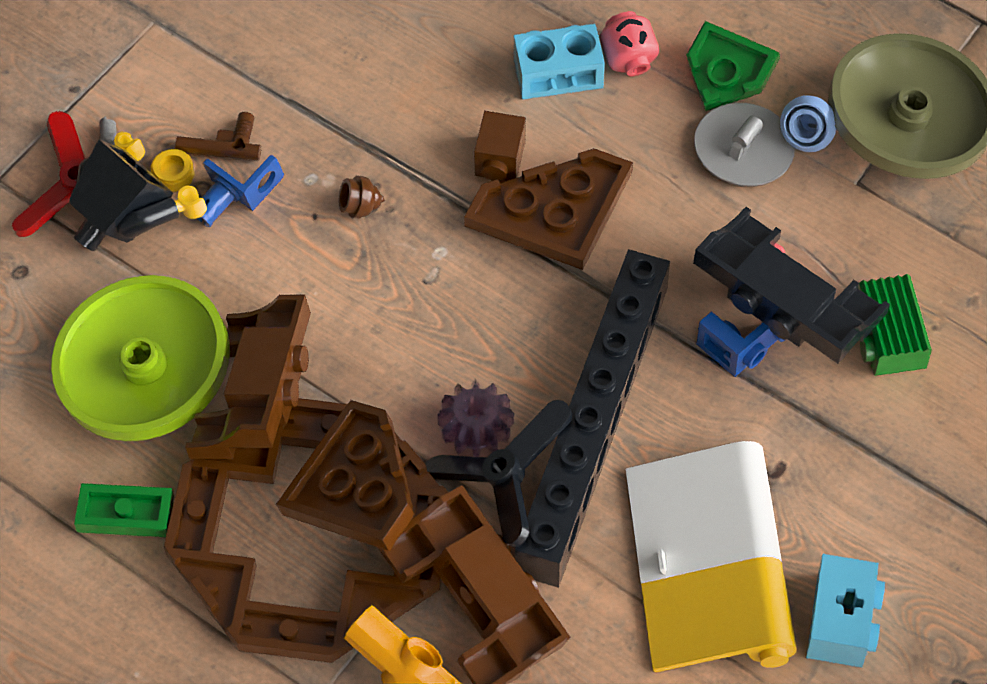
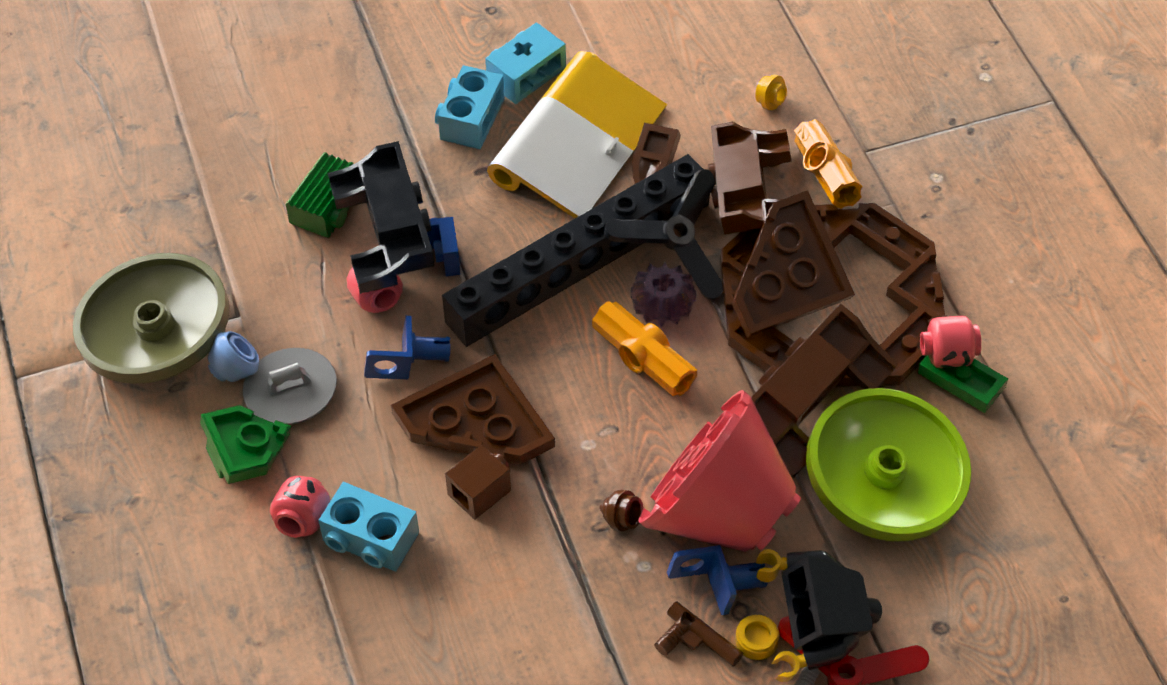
camera: 145 degrees left, 5 degrees down
none -> blue bracket [364,316,451,380]
none -> medium azure brick [435,65,505,149]
none -> light orange piece [592,301,697,396]
none -> reddish brown plate [632,122,681,184]
none -> coral cone [638,390,801,552]
none -> coral head [920,316,981,368]

